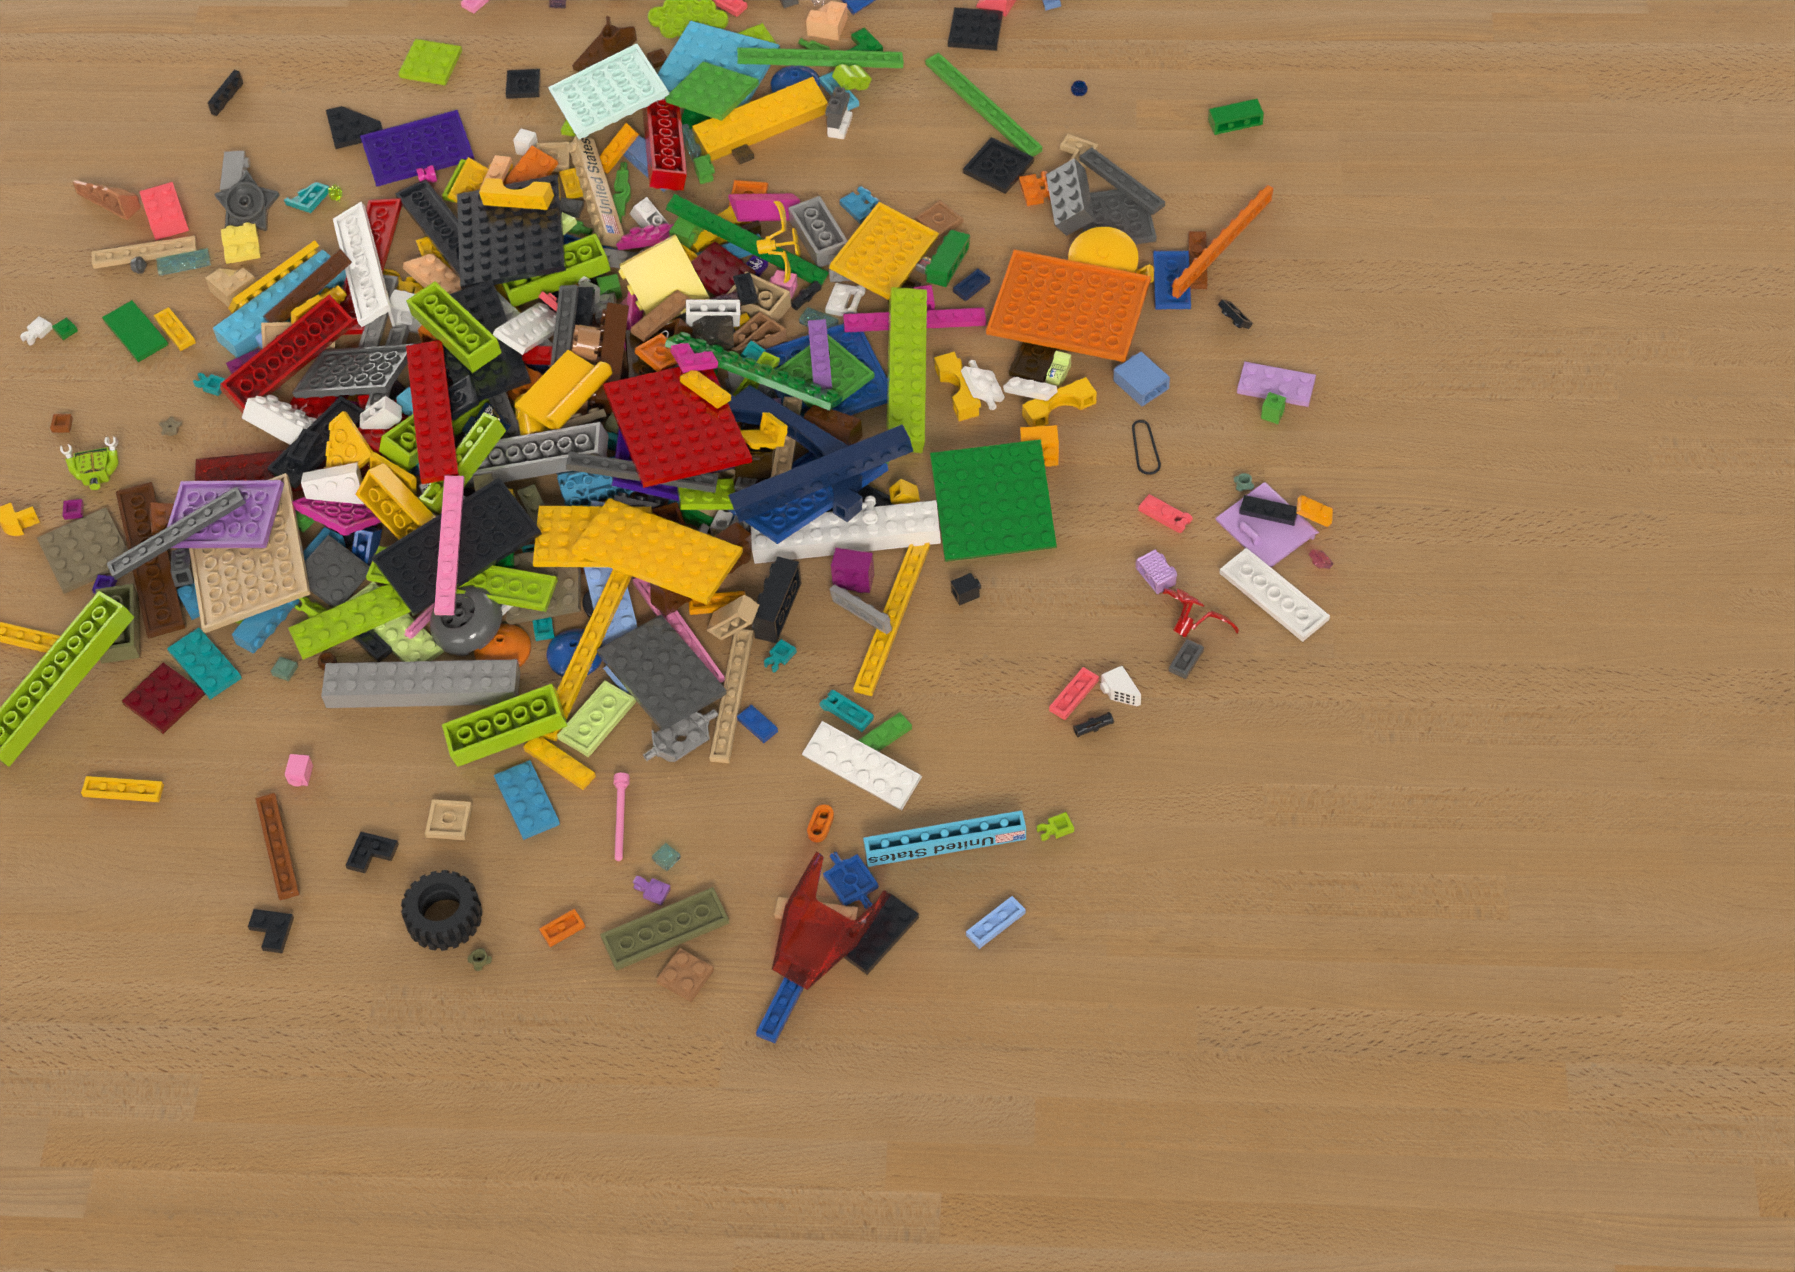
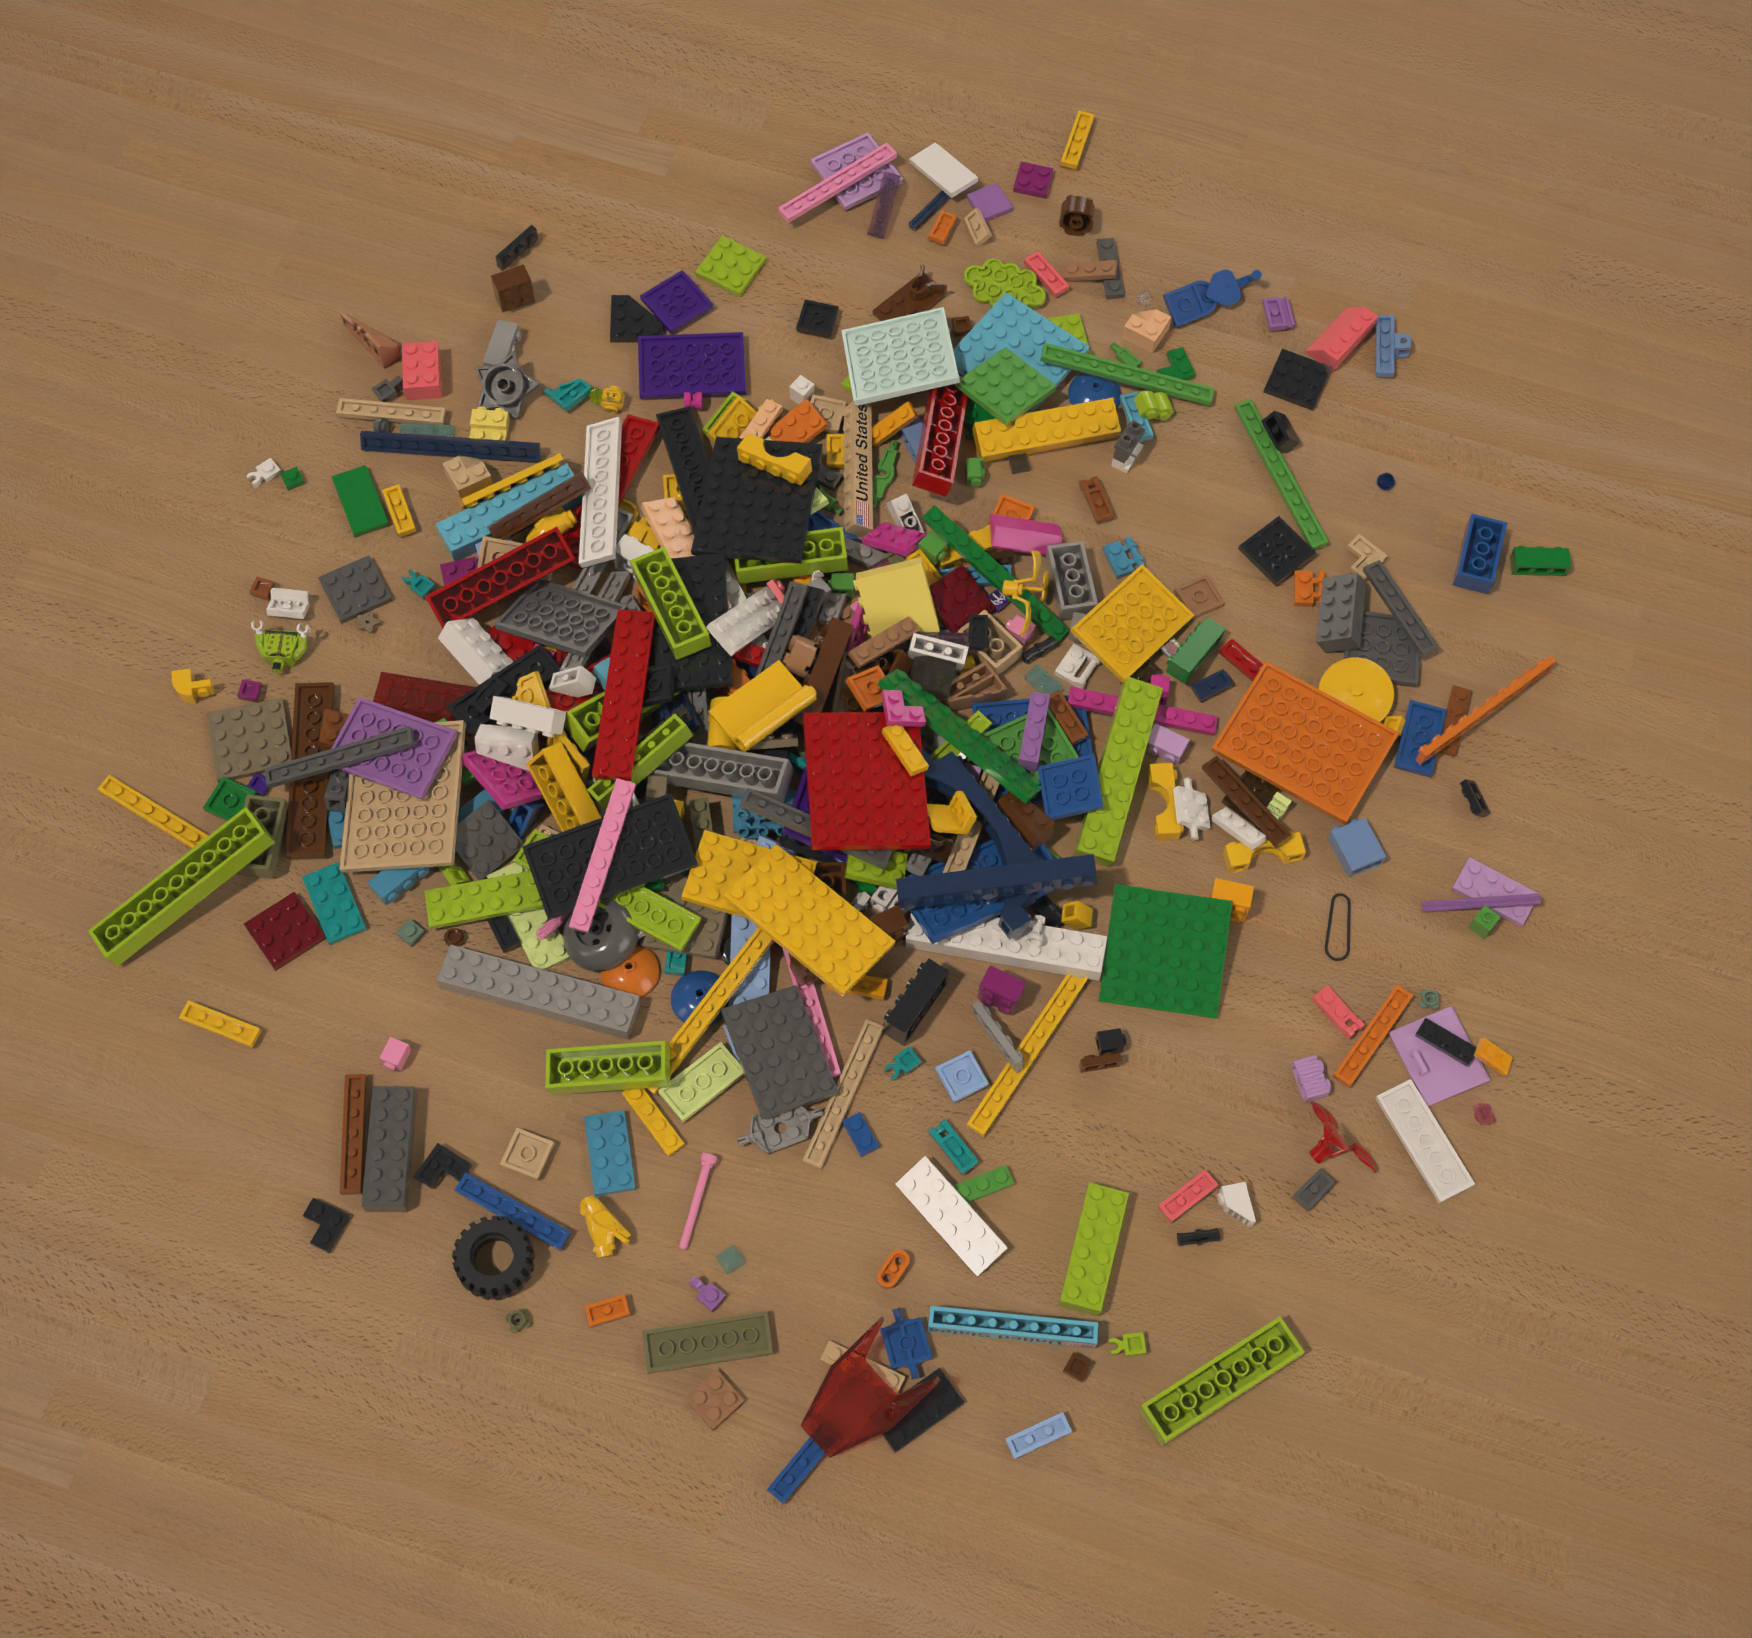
camera: 10 degrees right, 10 degrees up
yellow plate [291,295,323,324] -> none
clear light blue plate [682,124,701,162] -> none
tan brick [706,595,759,640] -> none
teal plate [740,341,766,362] -> none
none -> green plate [203,777,258,821]
none -> white bracket [266,588,309,619]
none -> dark grey plate [318,555,392,624]
none -> dark blue plate [360,431,541,462]
none -> dark grey brick [362,1086,417,1212]
none -> dark grey plate [372,375,403,402]
none -> blue plate [455,1172,571,1251]
none -> white brick [489,696,566,737]
none -> reddish brown brick [491,264,535,313]
none -> yellow animal [580,1195,631,1258]
none -> yellow head [600,385,625,413]
none -> dark purple plate [640,270,713,334]
none -> light blue plate [935,1050,989,1104]
none -> blue plate [1038,754,1104,820]
none -> dark orange plate [1048,690,1089,746]
none -> lime brick [1058,1182,1129,1317]
none -> reddish brown plate [1063,1352,1092,1382]
none -> dark orange plate [1079,476,1114,524]
none -> reddish brown plate [1079,1052,1122,1073]
none -> lime brick [1138,1316,1305,1446]
none -> lavender brick [1146,723,1190,766]
none -> reddish brown plate [1202,756,1292,849]
none -> red plate [1219,638,1263,682]
none -> black brick [1261,410,1301,453]
none -> orange plate [1332,984,1414,1088]
none -> medium lavender axle [1422,893,1541,912]
none -> blue brick [1452,513,1507,594]

